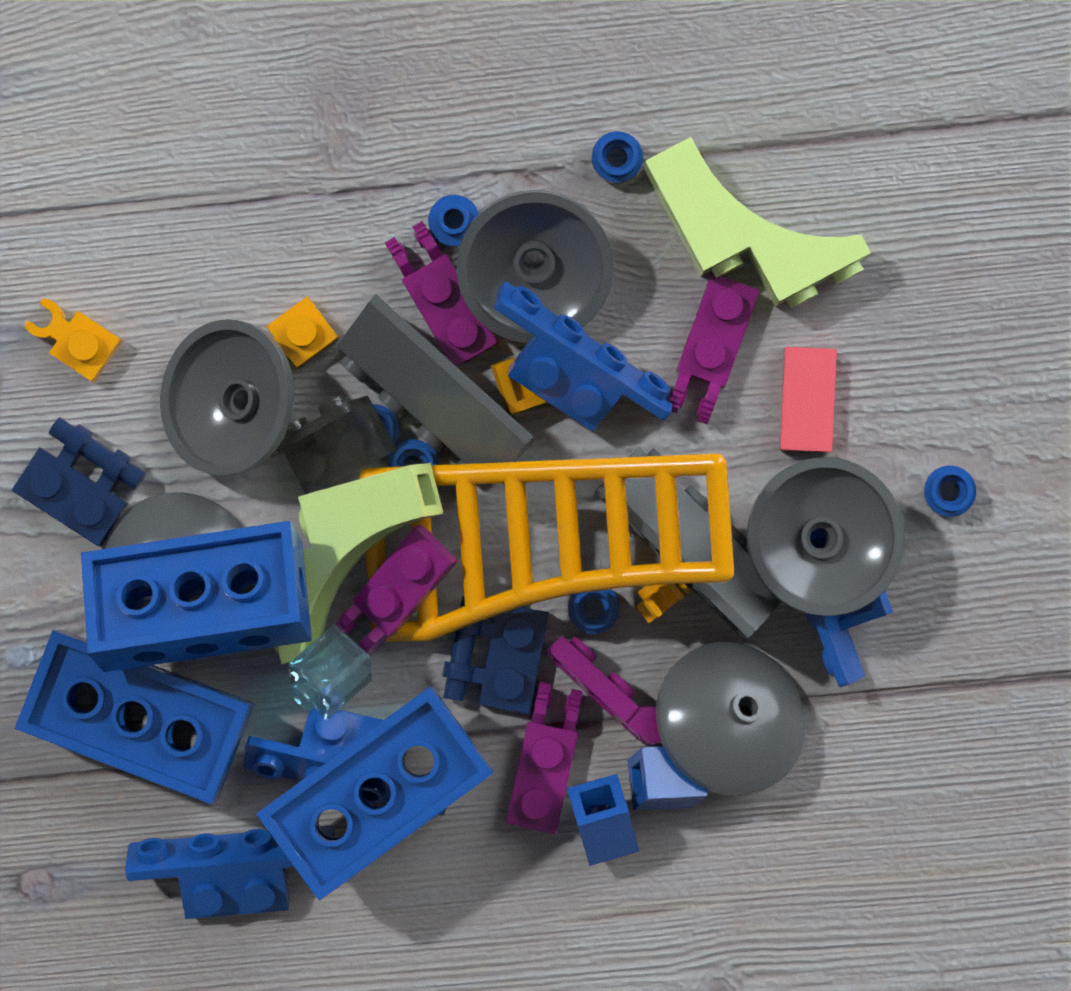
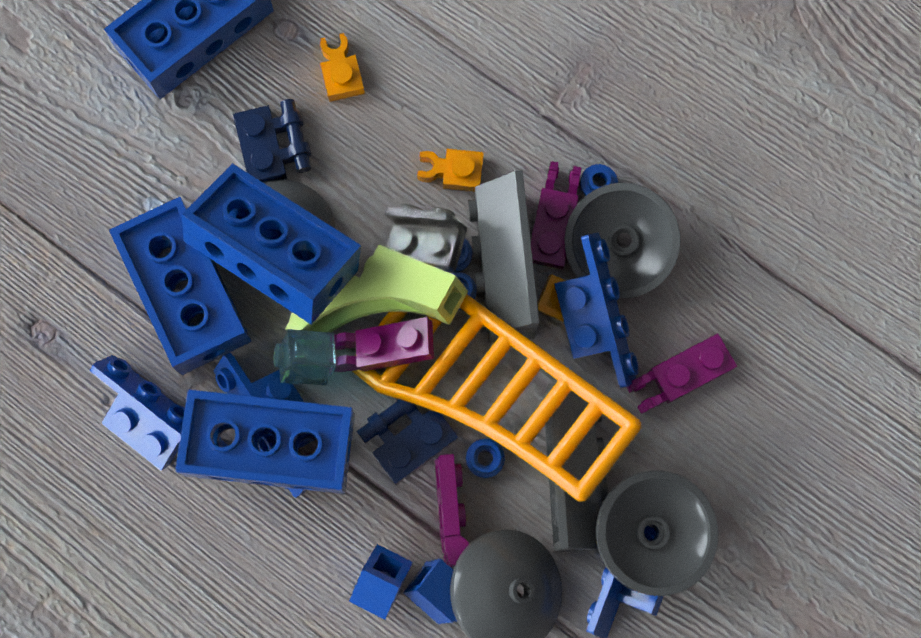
camera: 40 degrees right, 10 degrees down
dark grey dish [160,319,294,476] -> none
magenta hinge [506,682,583,834] -> none
blue plate [592,131,643,183] -> none
light orange plate [635,584,690,623] -> none
yellowish green arch [643,137,871,309] -> none
coral tile [779,346,837,453] -> none
blue plate [924,465,976,517] -> none

